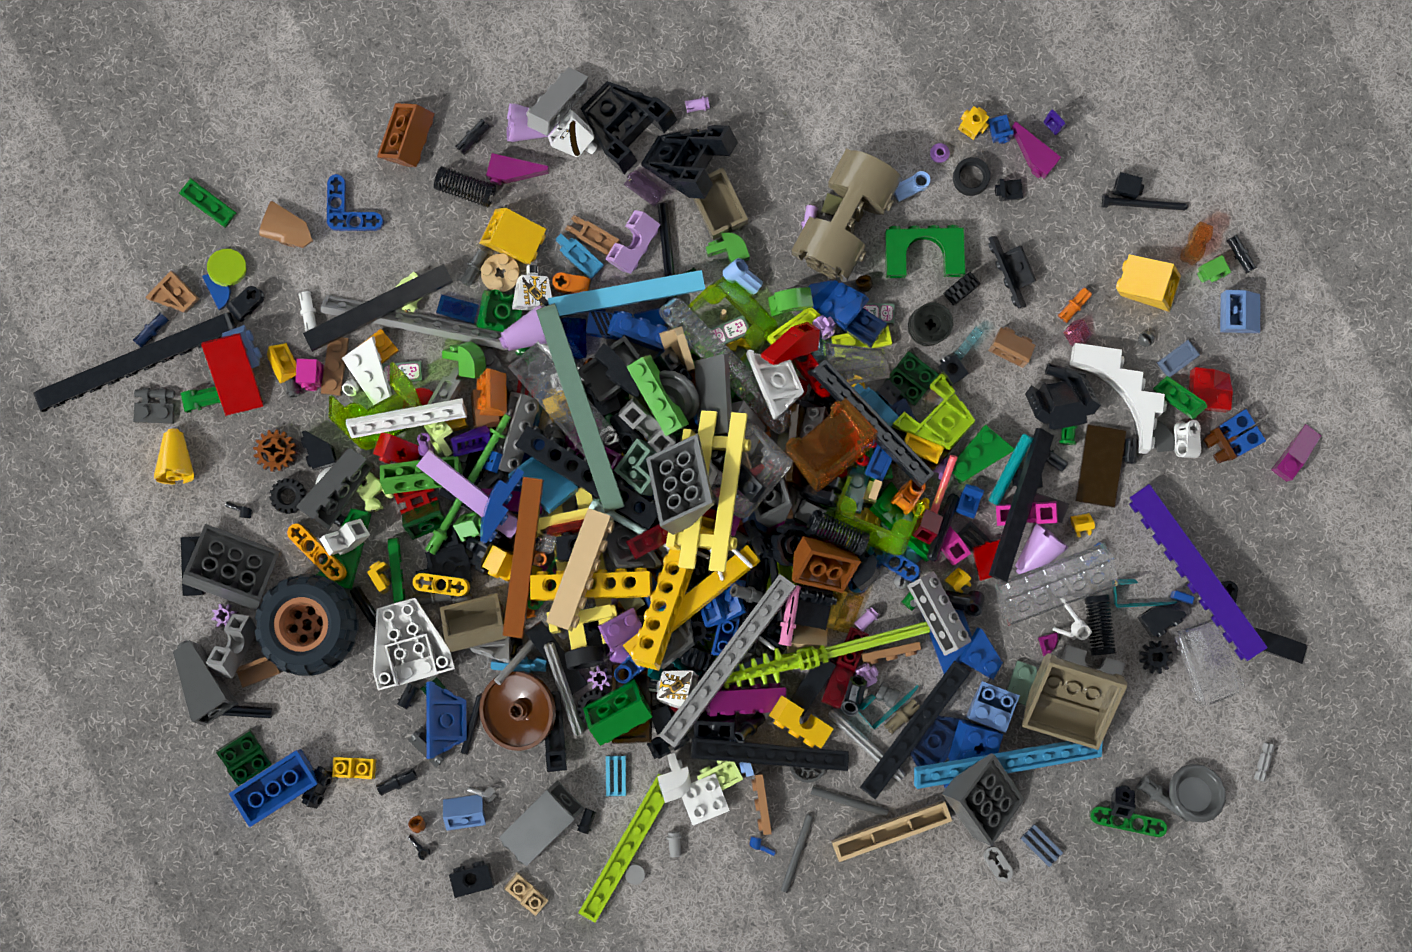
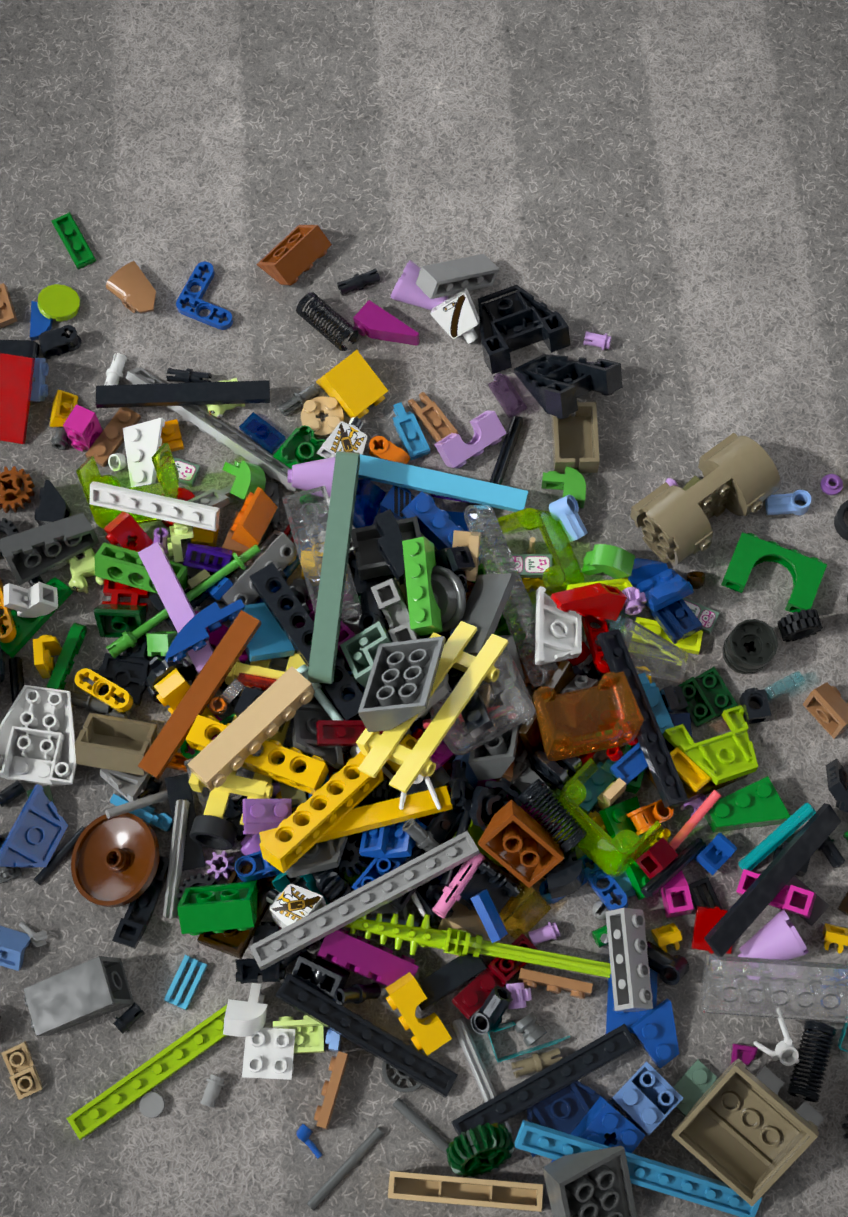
camera: 25 degrees right, 15 degrees down
none -> black pin [166,368,212,383]
none -> olive tile [187,569,211,590]
none -> black tile [446,546,476,572]
none -> dark green gear [446,1123,514,1177]
none -> blue tile [470,889,508,943]

